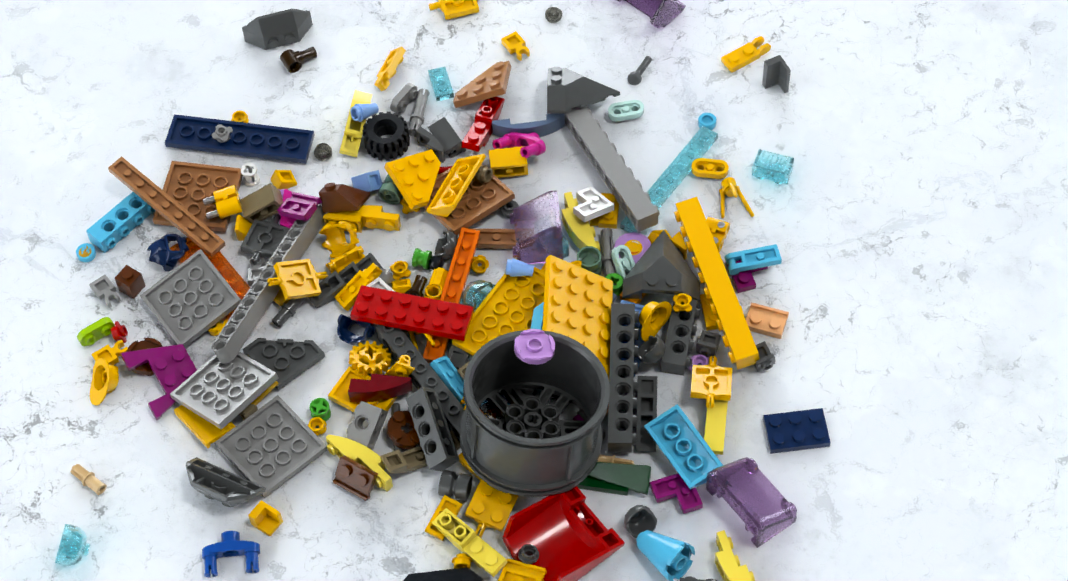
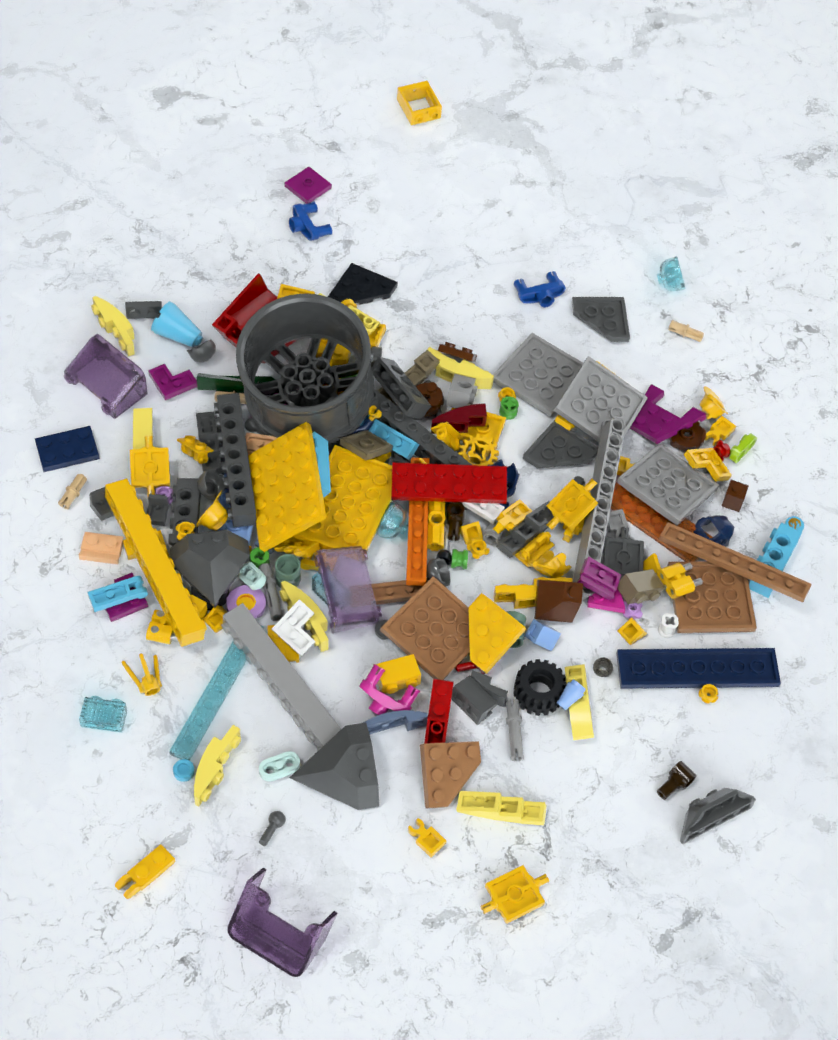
camera: 160 degrees right, 0 degrees up
light grey plate [89,275,121,307] -> none
dark grey wedge [186,457,266,507] -> none
light grey plate [212,124,233,143] -> none
yellow panel [248,500,283,536] -> none
yellow hinge [374,47,406,91] -> none
light grey plate [390,83,418,114] -> none
yellow slope [426,154,486,217] -> none
clear light blue plate [428,66,454,101] -> none
yellow plate [471,255,489,273] -> none
dark tan plate [476,165,493,183] -> none
light blue cone [505,258,534,277] -> none
lavender tile [514,329,555,365] -> none
clear smoke plate [545,7,562,23] -> none
medium azure slope [644,404,724,490] -> none
yellow plate [691,158,729,179] -> none
dark grey panel [762,55,791,93] -> none
none -> tan axle [58,474,87,509]
none -> yellow hinge [177,435,214,464]
none -> light yellow slope [194,725,241,807]
none -> light yellow slope [456,791,547,825]
none -> dark grey plate [572,297,630,342]
none -> yellow plate [684,448,732,482]

